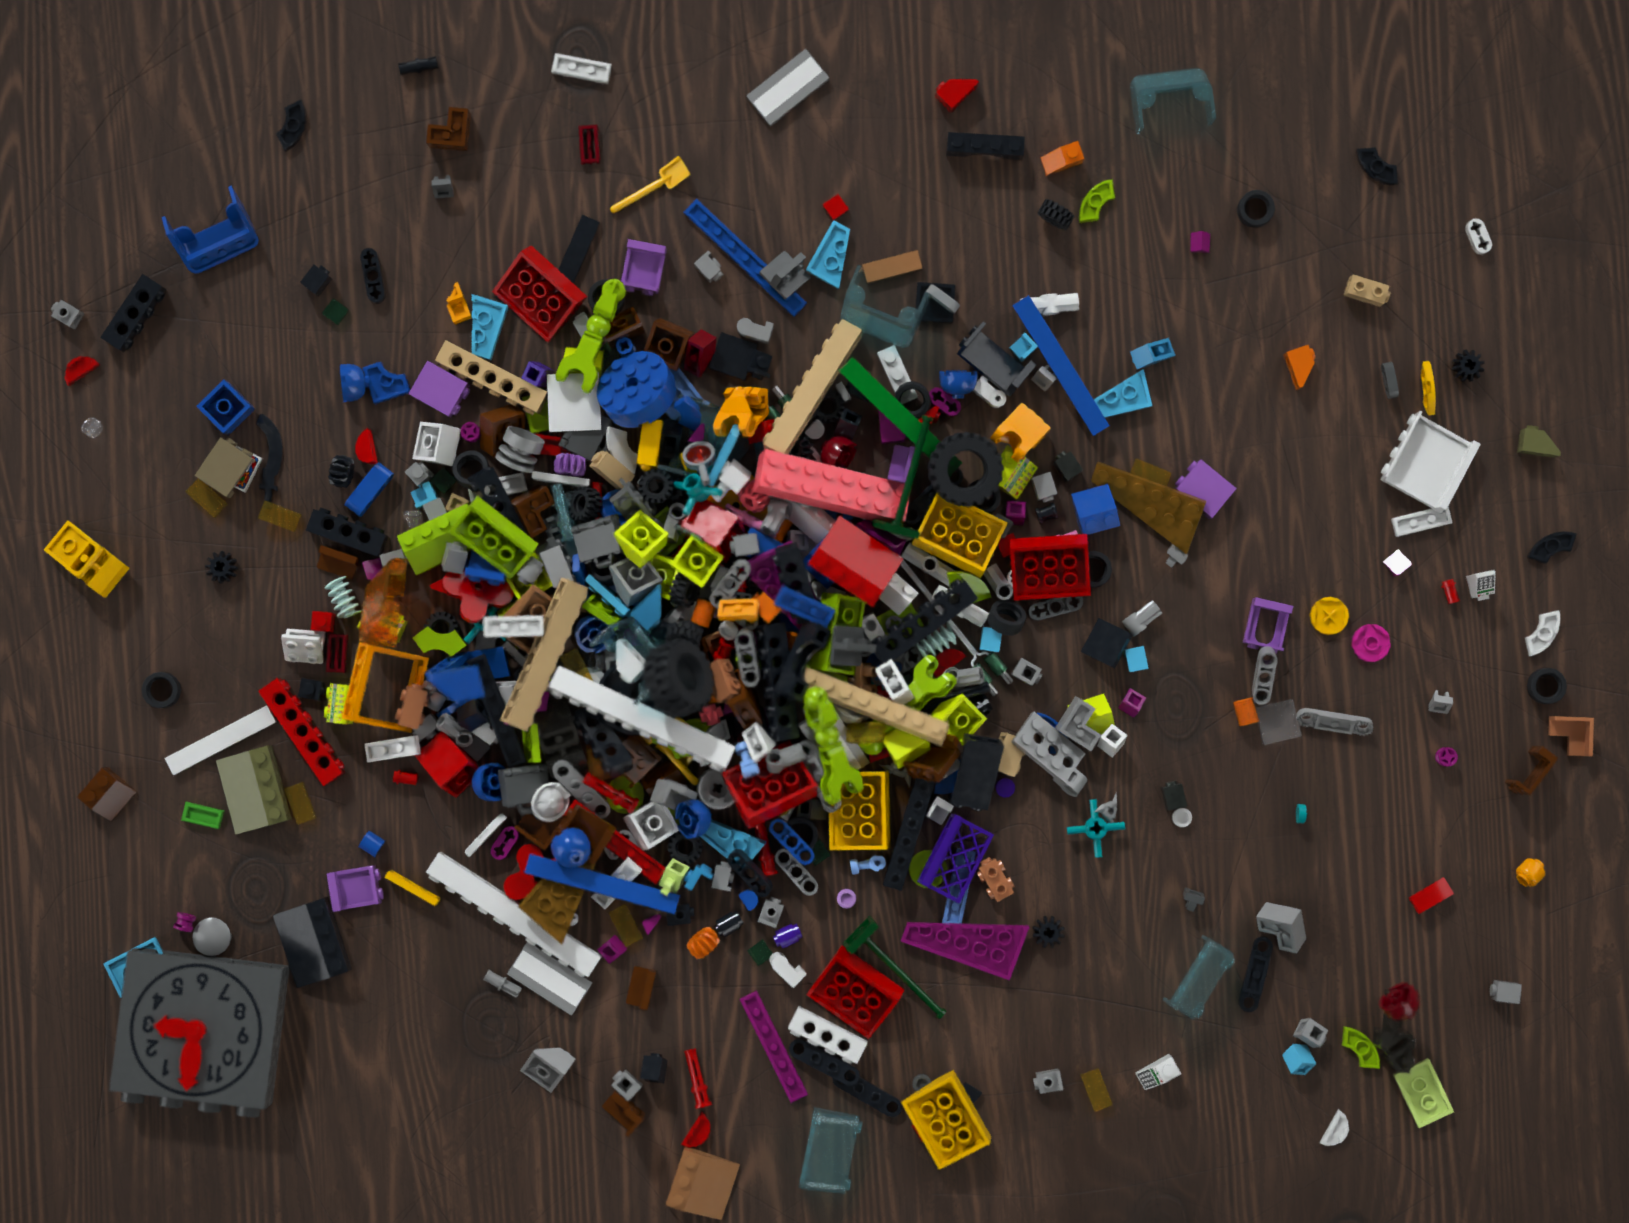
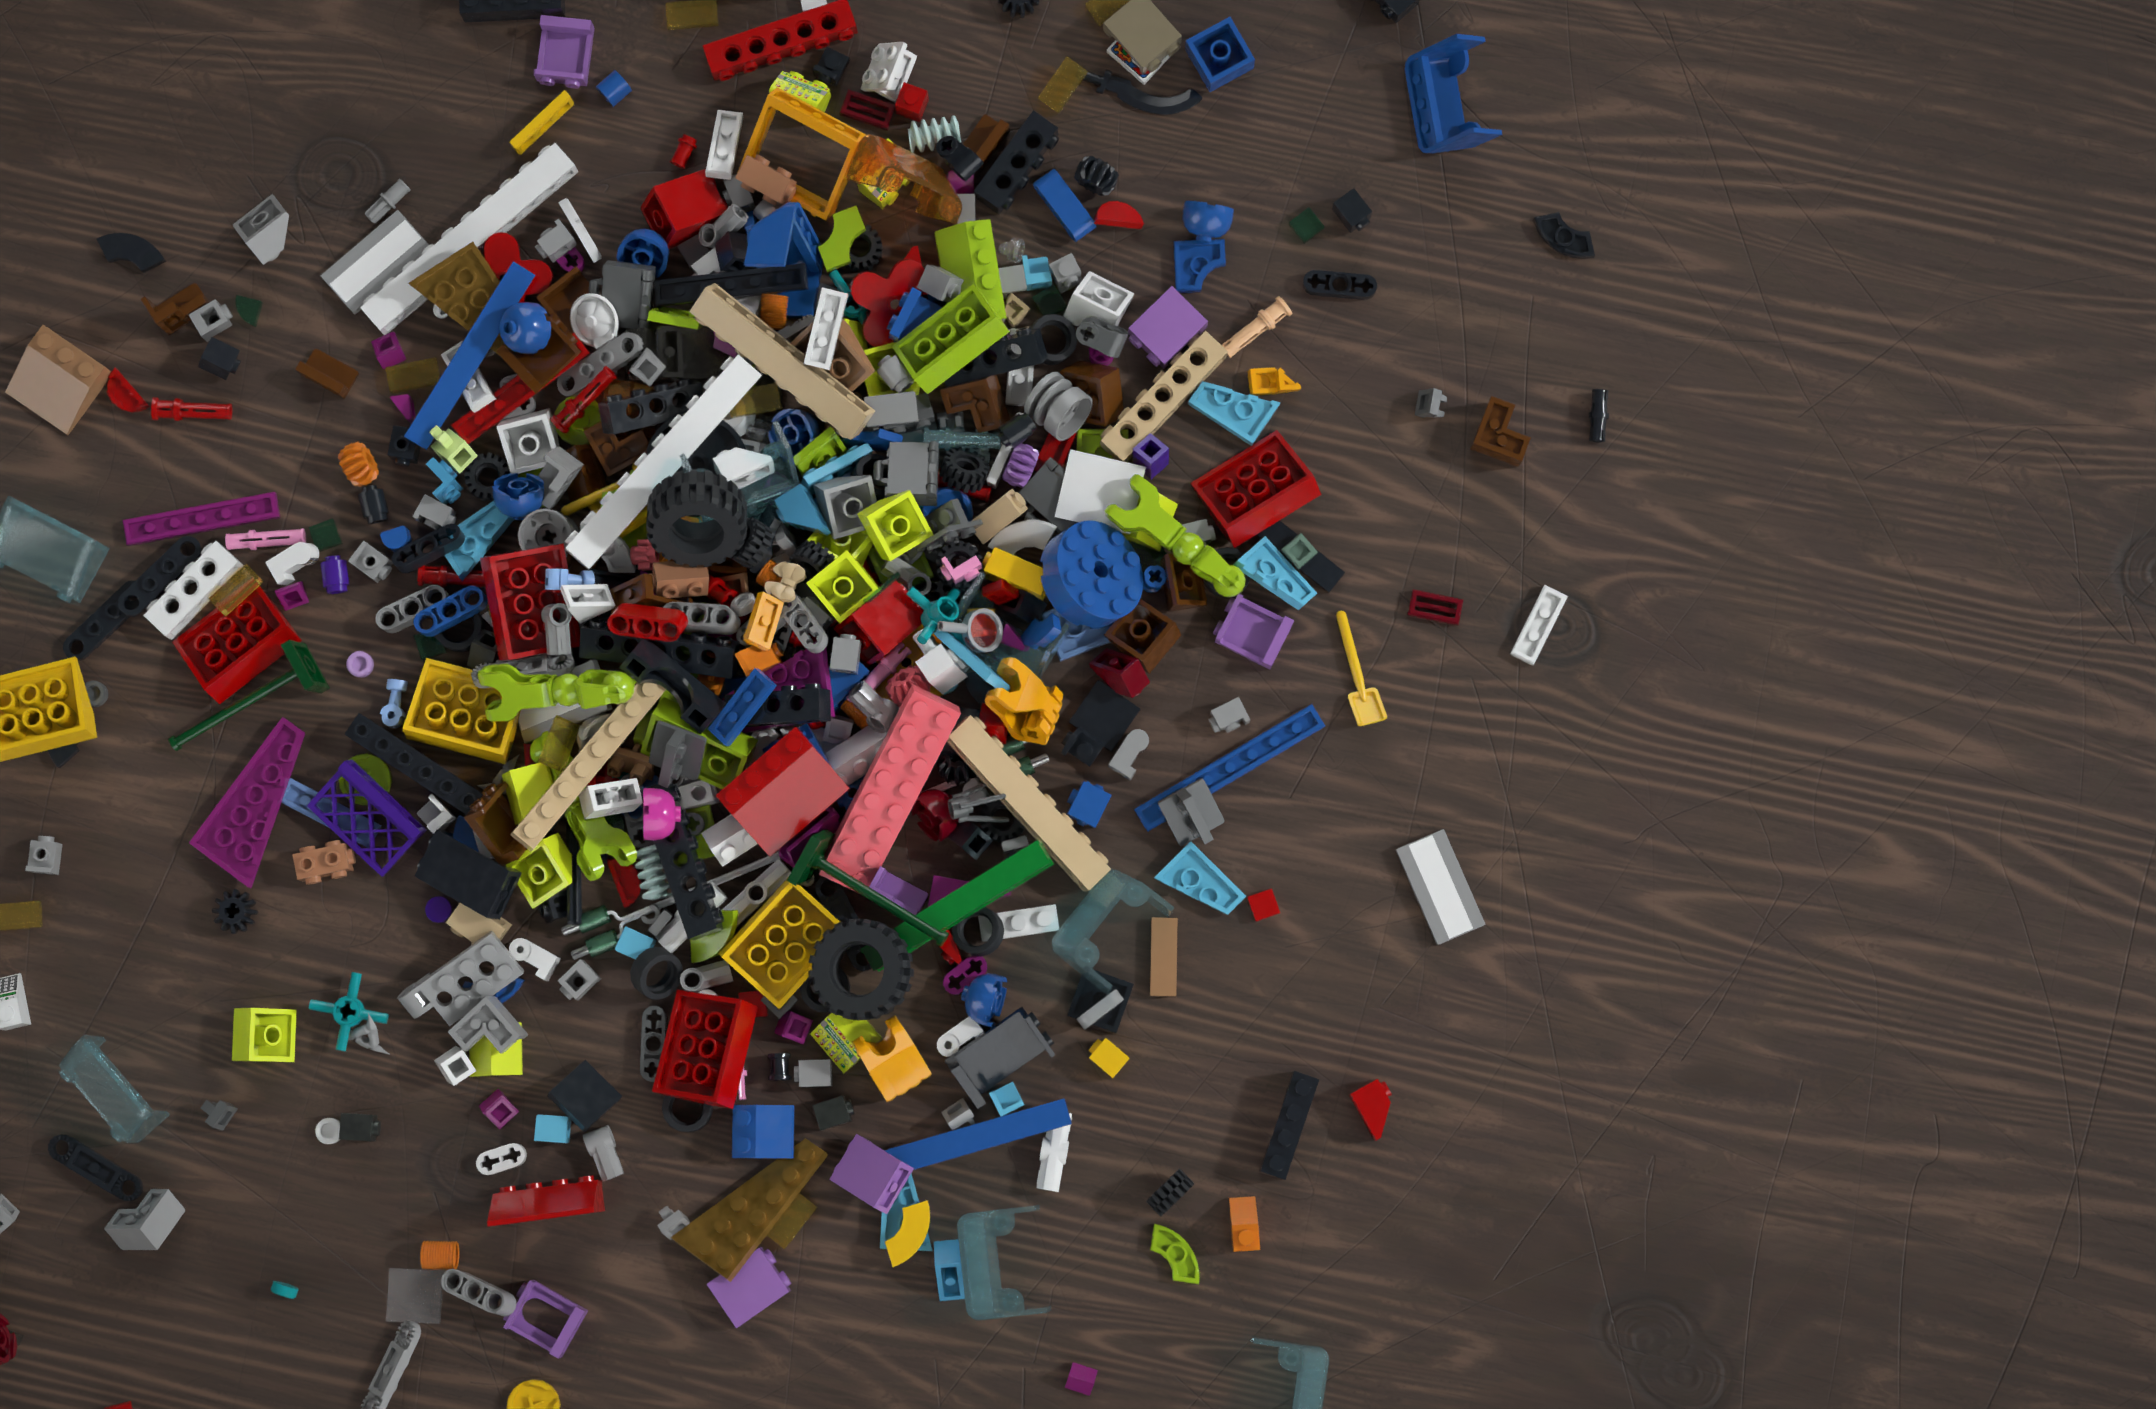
camera: 110 degrees right, 5 degrees down
light grey piece [944,666,985,692] -> none
none -> black tile [96,233,166,273]
none -> clear yellow tile [208,563,264,617]
none -> bright pink pin [225,528,306,551]
none -> neon yellow slope [232,1008,296,1062]
none -> clear green tile [236,295,263,327]
none -> magenta slope [275,581,309,611]
none -> white beam [476,1143,527,1175]
none -> red slope [487,1175,605,1227]
none -> white leg [509,938,561,981]
none -> light grey brick [535,219,577,263]
none -> red beam [607,603,688,642]
none -> light grey slope [629,347,666,387]
none -> light grey tile [641,904,673,936]
none -> dark pink cylinder [643,788,681,840]
none -> orange piece [759,294,789,330]
none -> tan piece [764,561,807,602]
none -> medium lavender panel [829,1134,914,1214]
none -> yellow tile [885,1200,930,1267]
none -> black piece [936,136,984,182]
none -> bright pink bracket [940,555,982,585]
none -> dark grey plant [948,783,1009,823]
none -> clear light blue windscreen [957,1205,1051,1320]
none -> red tile [982,579,1019,605]
none -> black brick [997,412,1037,449]
none -> blue head [1066,781,1112,828]
none -> dark grey piece [1076,317,1128,358]
none -> yellow brick [1088,1038,1130,1079]
none -> light nougat pin [1221,296,1292,358]
none -> medium azure wing [1233,536,1317,610]
none -> sand green tile [1281,533,1318,570]

